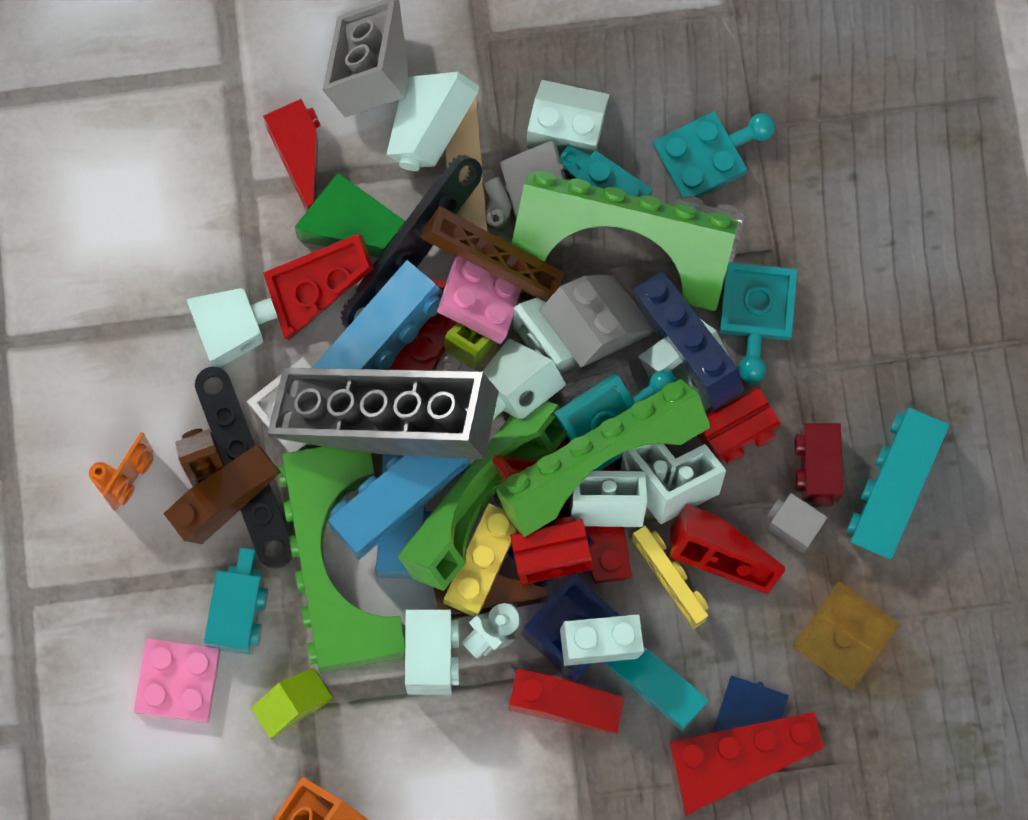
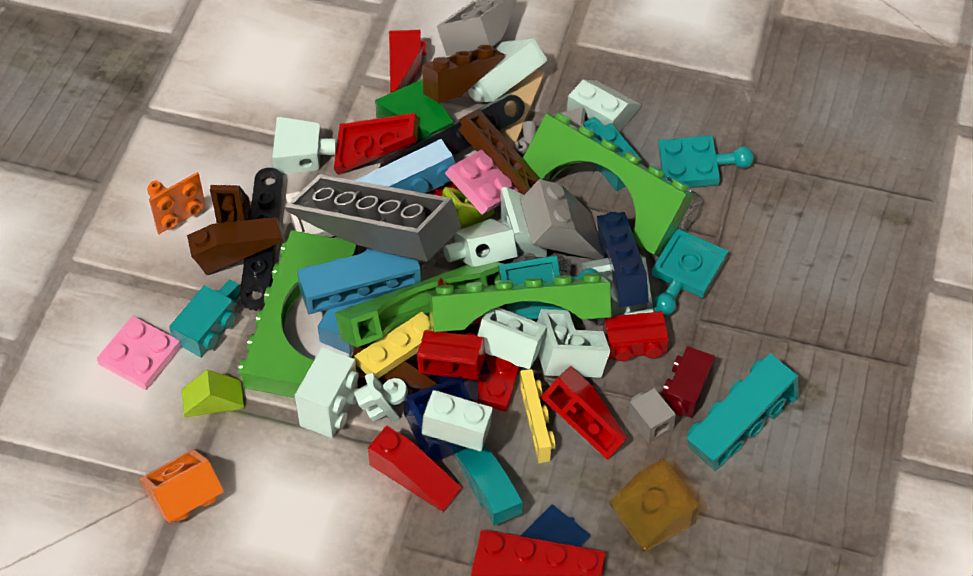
camera: 25 degrees right, 20 degrees down
none -> reddish brown slope [422,45,505,103]

